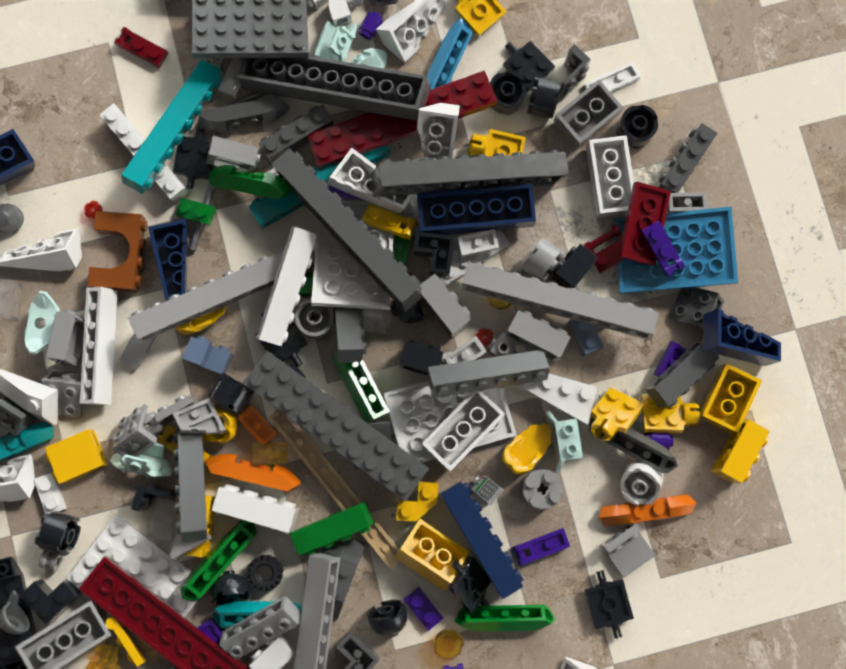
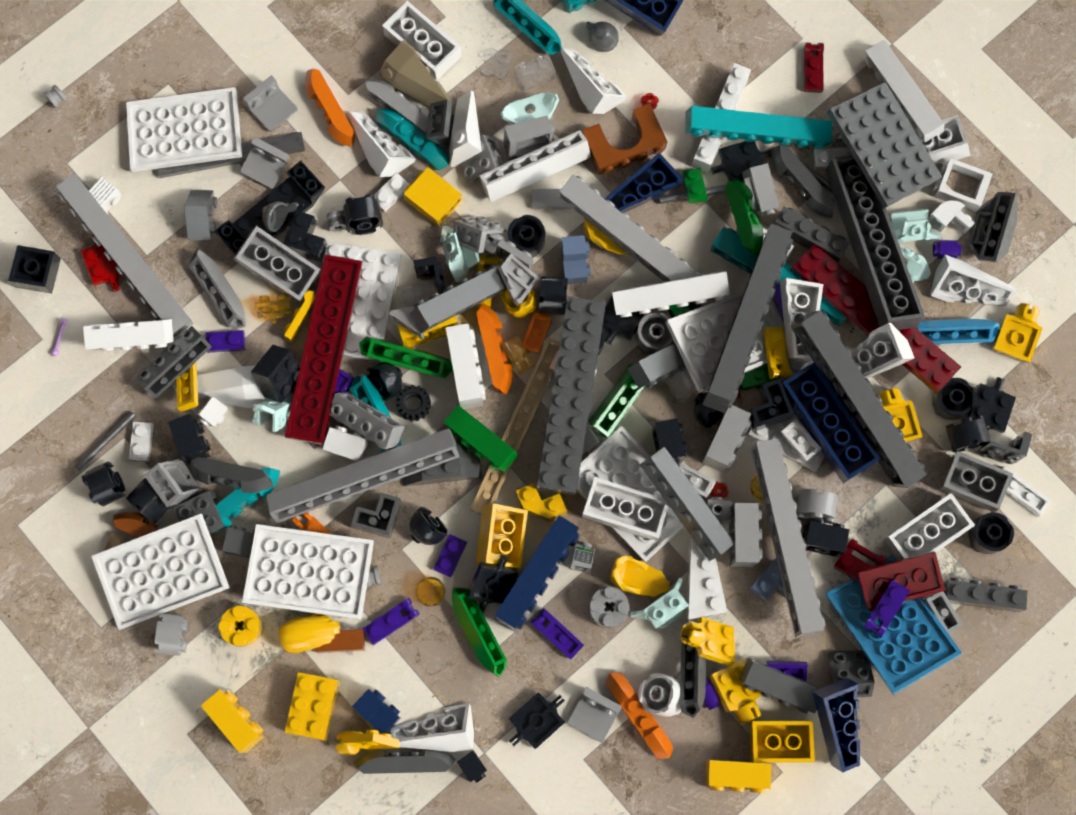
camera: 65 degrees right, 5 degrees down
none -> black brick [508,215,546,258]

